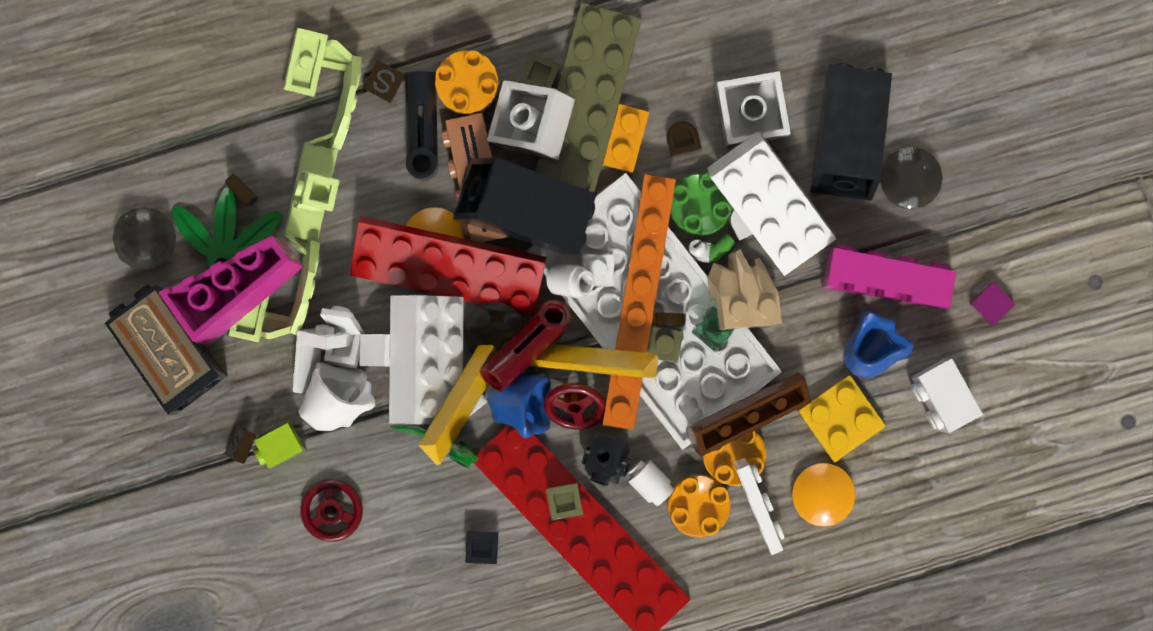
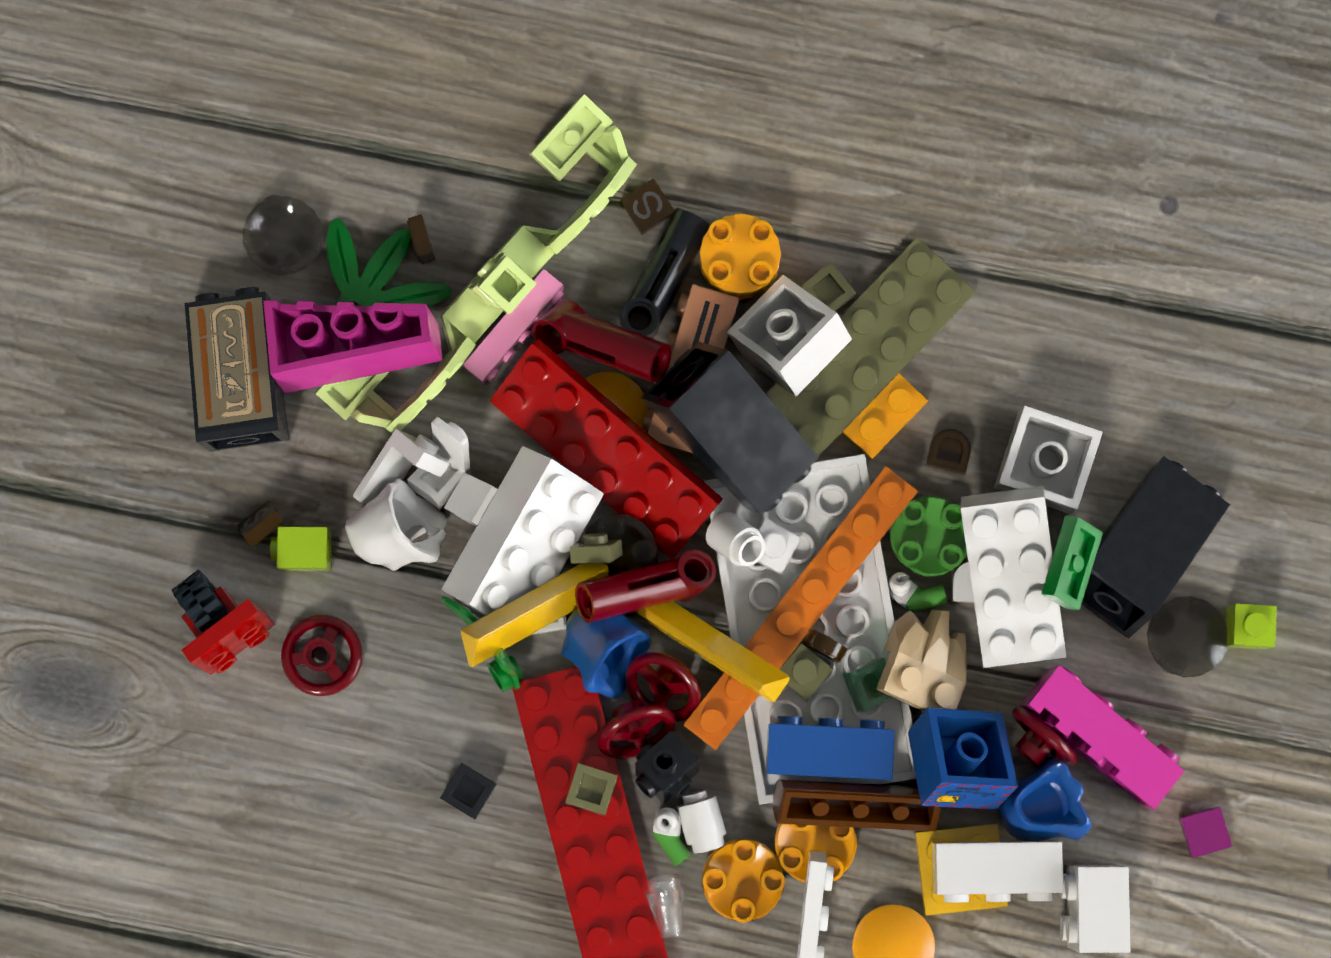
camera: 25 degrees right, 5 degrees down
none -> red plate [171,570,276,675]
none -> bright pink piece [463,269,564,385]
none -> dark red piece [532,299,671,382]
none -> olive plate [570,533,623,563]
none -> dark red piece [598,701,676,759]
none -> clear cone [644,874,685,938]
none -> arm [653,808,691,867]
none -> blue brick [766,716,895,780]
none -> blue brick [908,708,1018,810]
none -> white brick [932,841,1063,903]
none -> dark red piece [1012,707,1078,768]
none -> green plate [1041,516,1103,610]
none -> lime brick [1224,603,1277,650]

